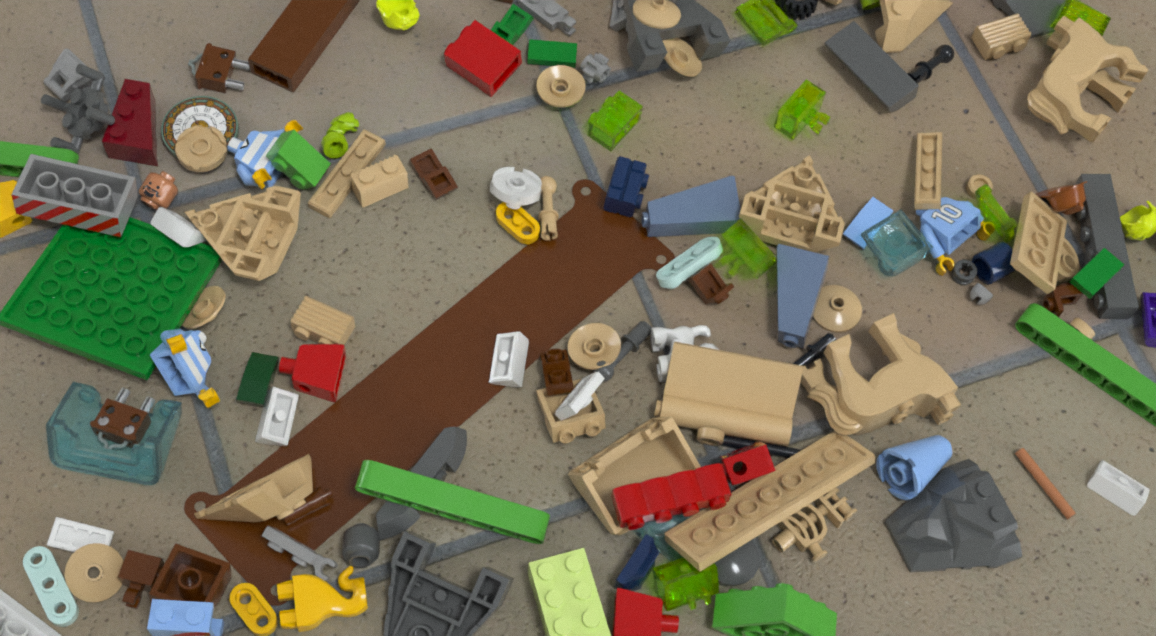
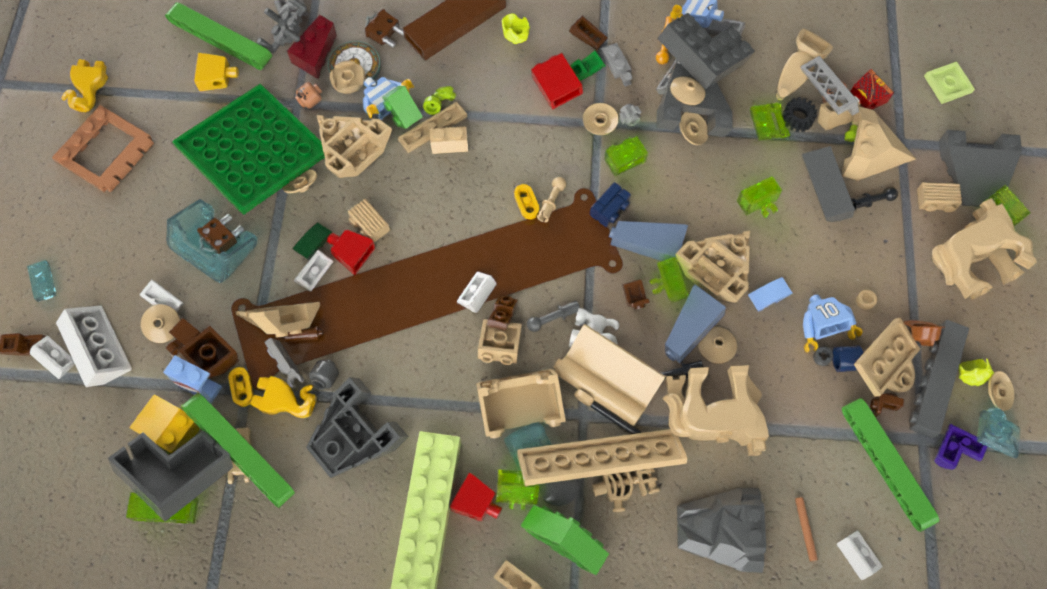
camera: 30 degrees right, 5 degrees up
light grey brick [11,154,138,237] -> none
light aqua plate [23,546,79,627] -> none
light blue torso [150,329,220,408] -> none
white slope [151,207,207,247] -> none
bright green beam [355,460,550,544] -> none
dark grey brick [376,426,467,540] -> none
reddish brown slope [409,148,458,200] -> none
white plate [490,167,542,209] -> none
green tile [527,39,577,68] -> none
white plate [555,372,605,421] -> none
tan dish [568,323,621,370] -> none
red brick [611,463,732,530] -> none
dark blue slope [614,534,660,591] -> none
light aqua plate [656,237,723,289] -> none
red torso [720,441,776,485] -> none
clear light blue slope [861,209,933,277] -> none
light blue cone [876,435,952,500] -> none
tan tile [914,132,942,210] -> none
light grey hinge [970,283,994,305] -> none
clear neon green plate [975,184,1018,244] -> none
tan tile [1069,318,1095,339] -> none
green tile [1070,248,1125,299] -> none

